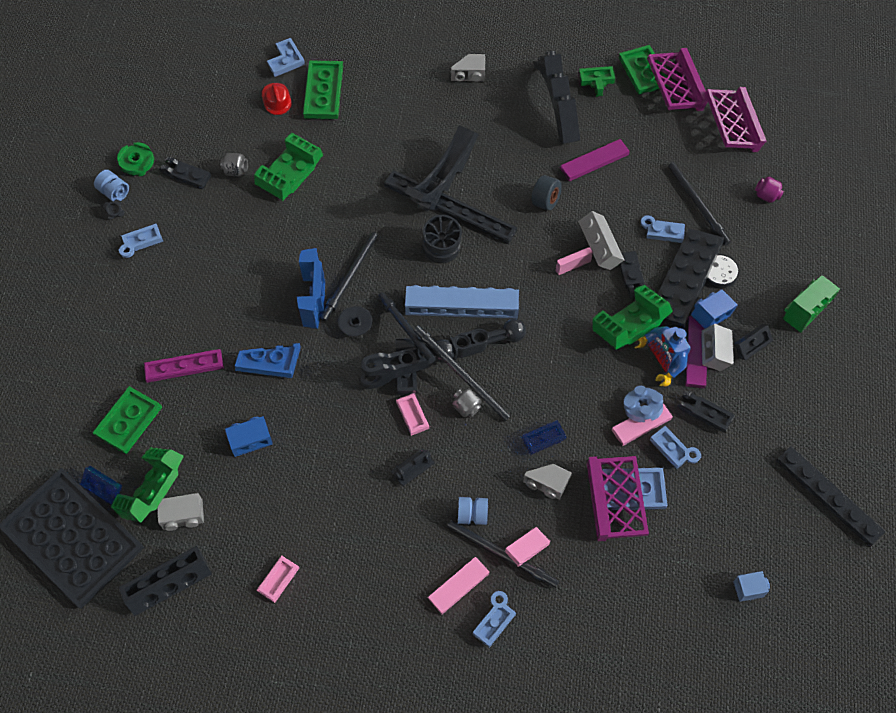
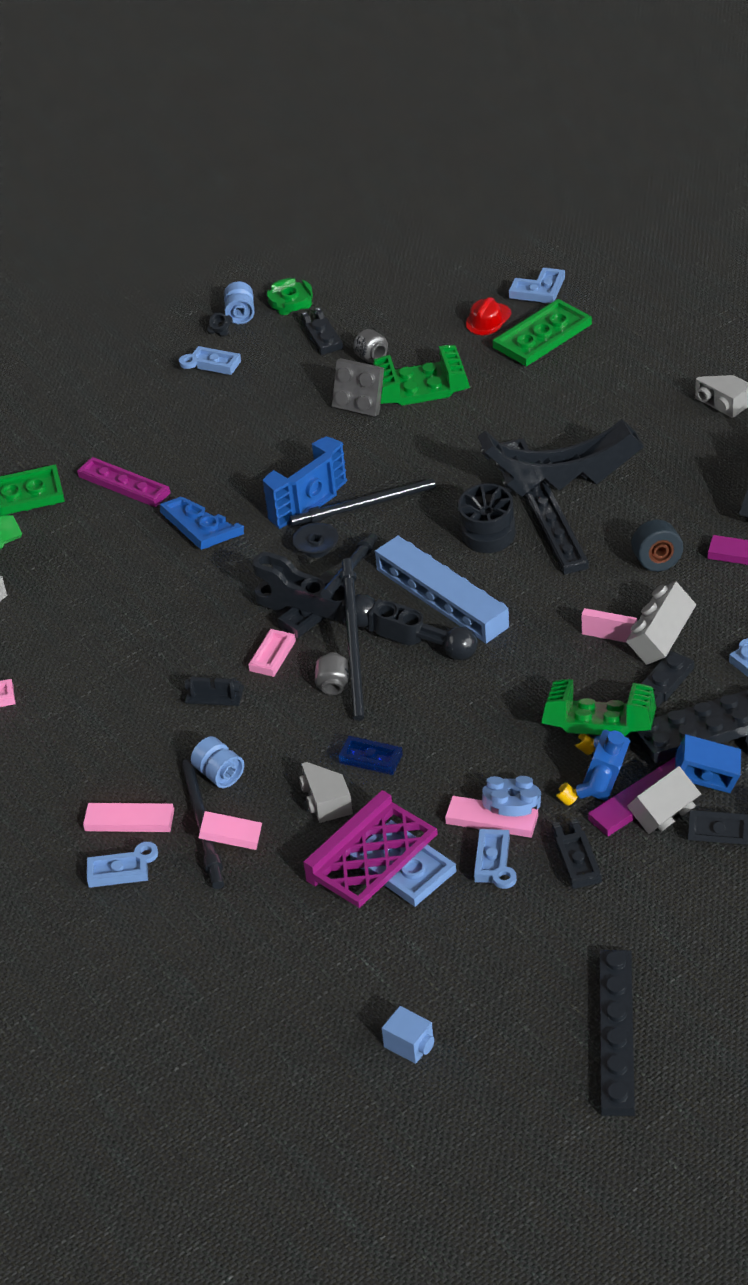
camera: 50 degrees right, 20 degrees down
blue brick [225,416,273,457] -> none
none -> flat silver plate [332,358,384,416]

